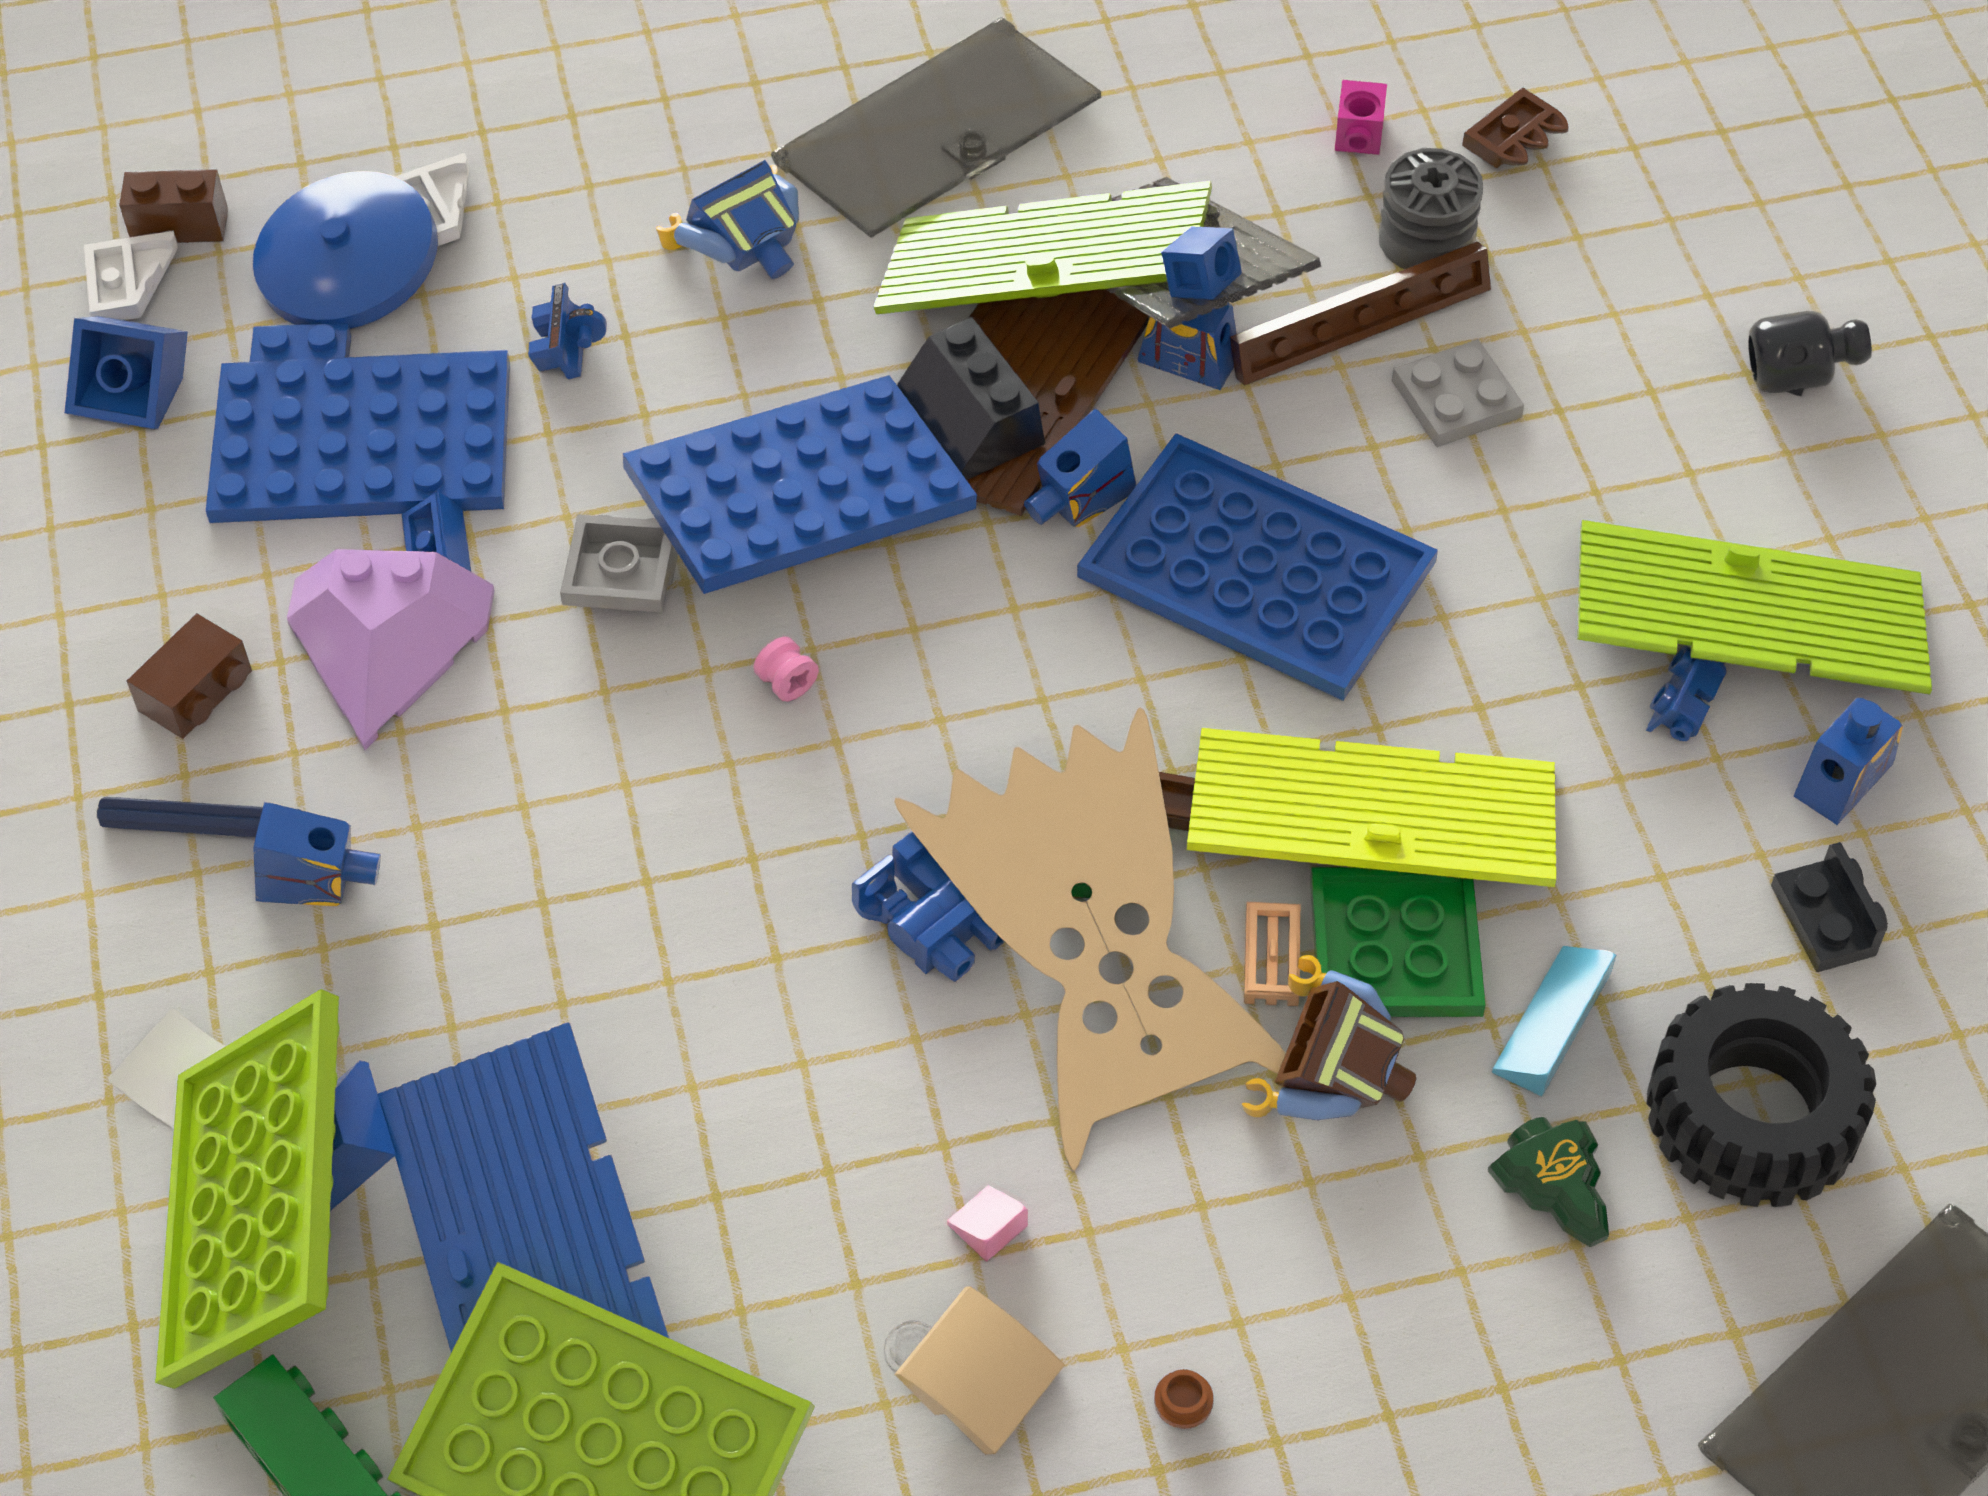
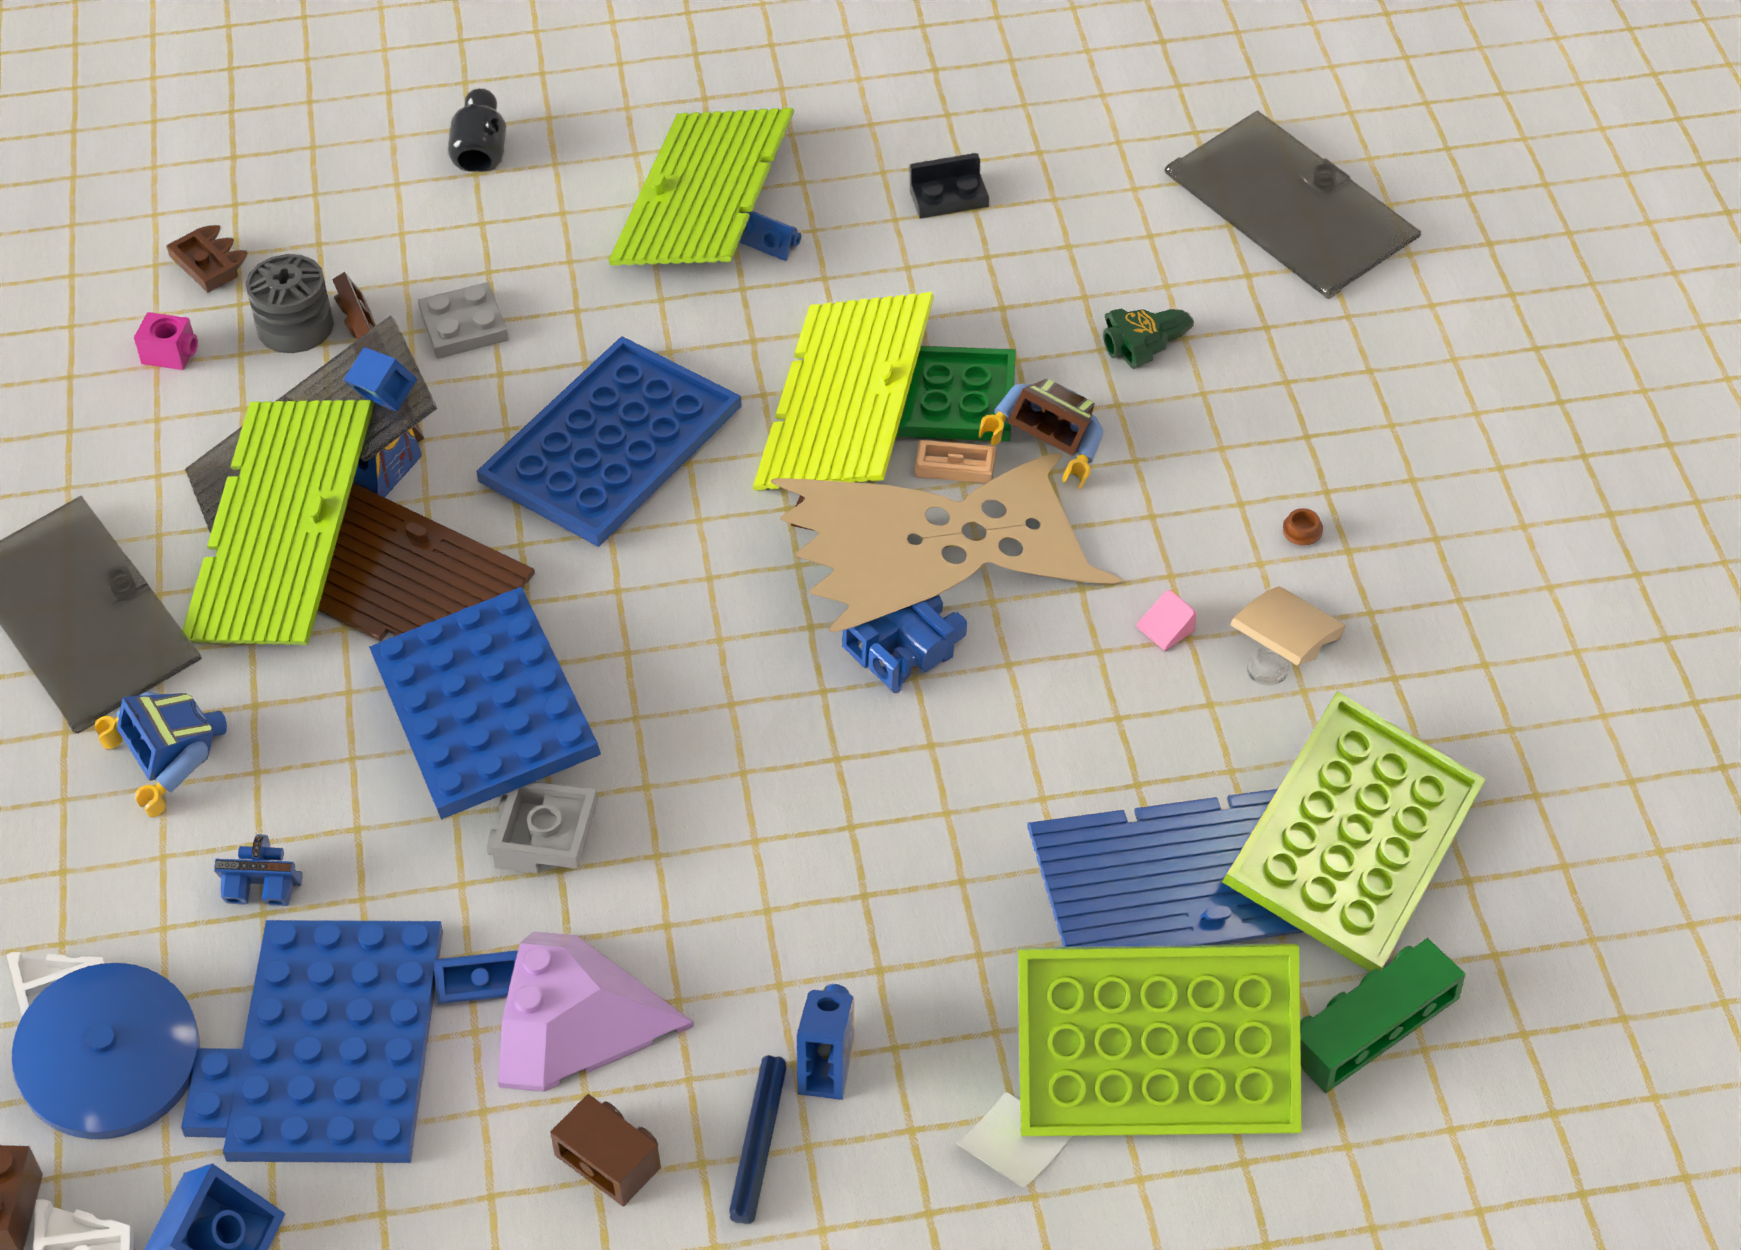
camera: 85 degrees left, 5 degrees down
bright pink wheel [753,636,819,702] -> none
black slope [897,317,1045,480] -> none
blue torso [1024,409,1136,527] -> none
slope [1492,946,1616,1097] -> none
black tyre [1646,983,1876,1207] -> none
blue torso [1793,698,1903,825] -> none

